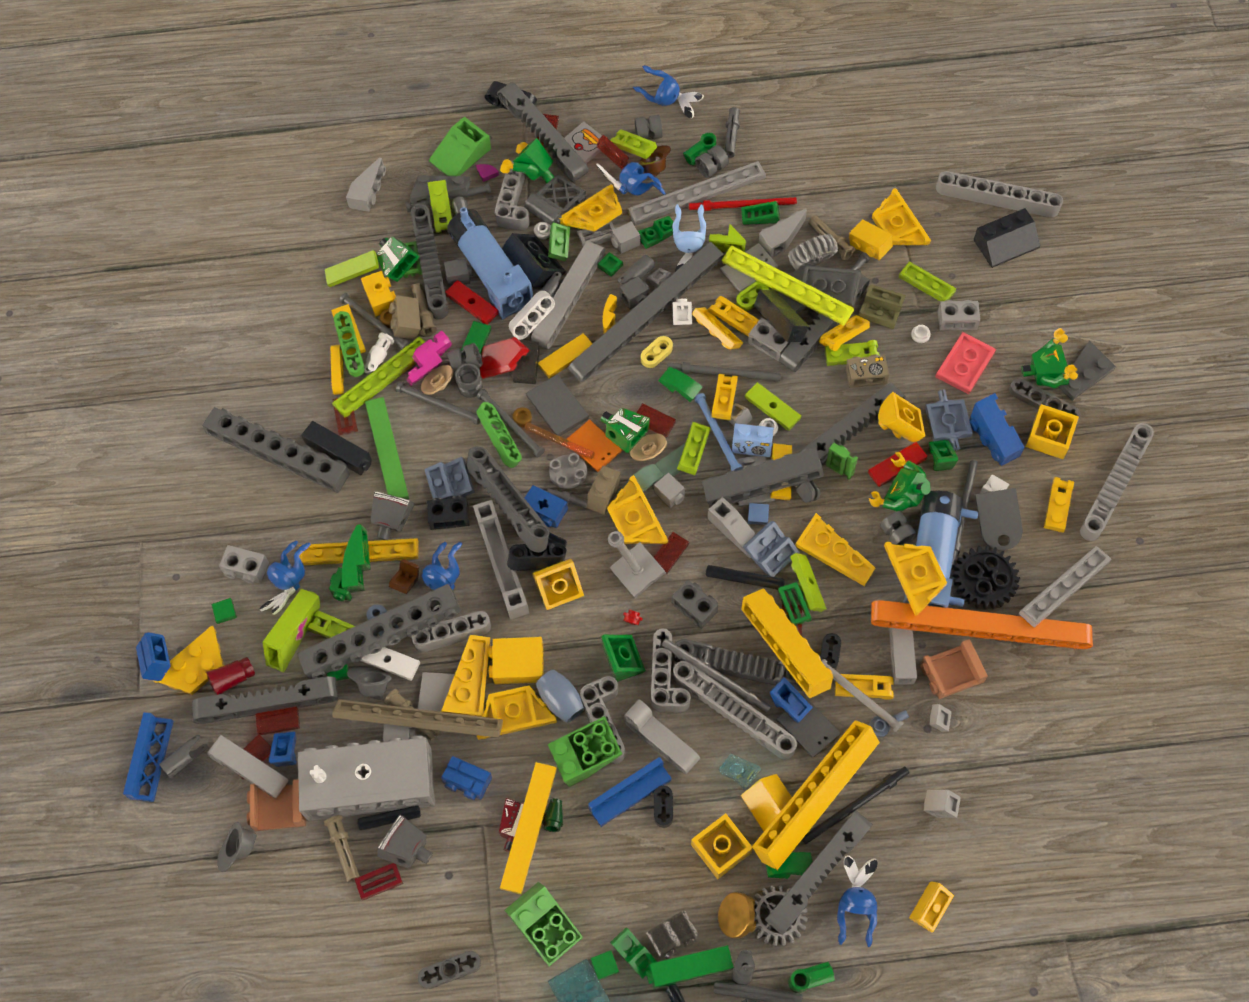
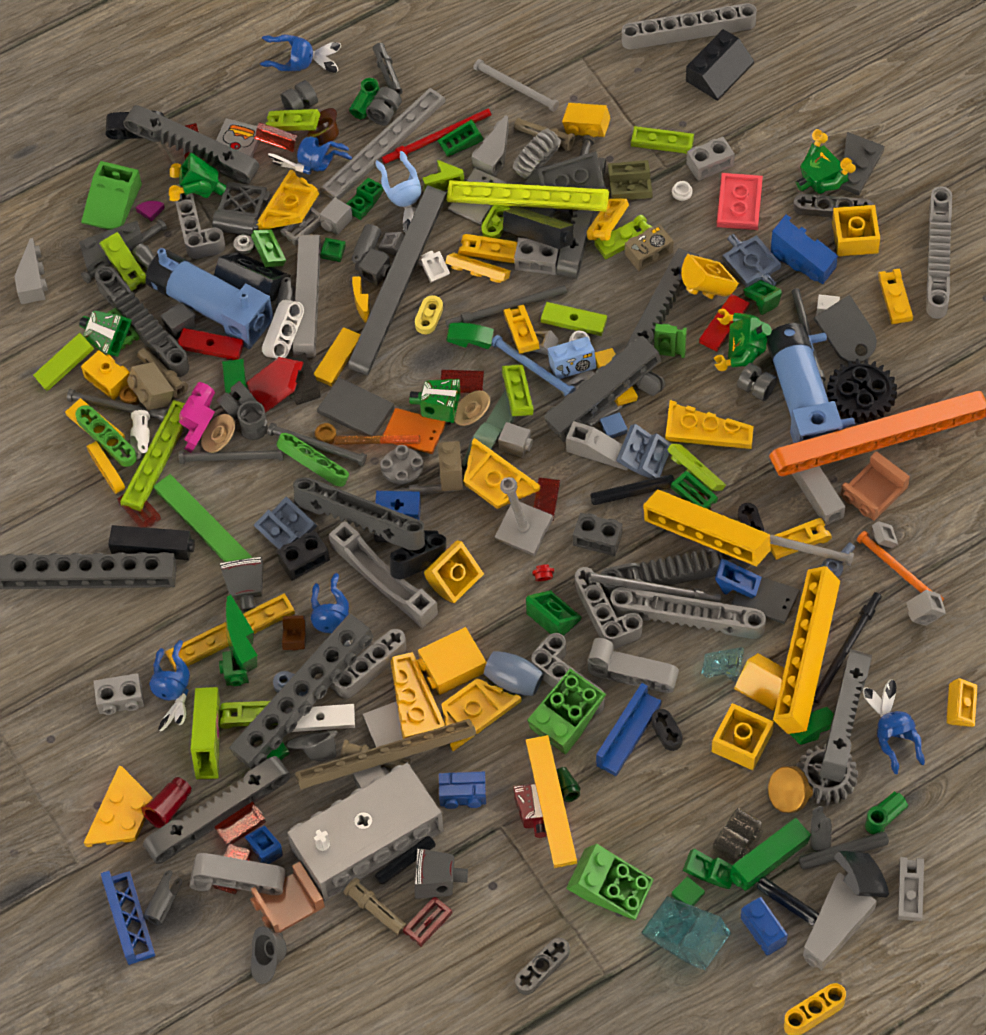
camera: 25 degrees left, 5 degrees down
blue brick [136,632,171,681] -> none
green tile [211,598,237,624] -> none
yellow wing [872,188,931,245] -> none
yellow wing [884,542,947,616] -> none
light grey tile [1019,546,1112,628] -> none
none -> light grey bar [474,59,559,112]
none -> orange bar [856,531,944,602]

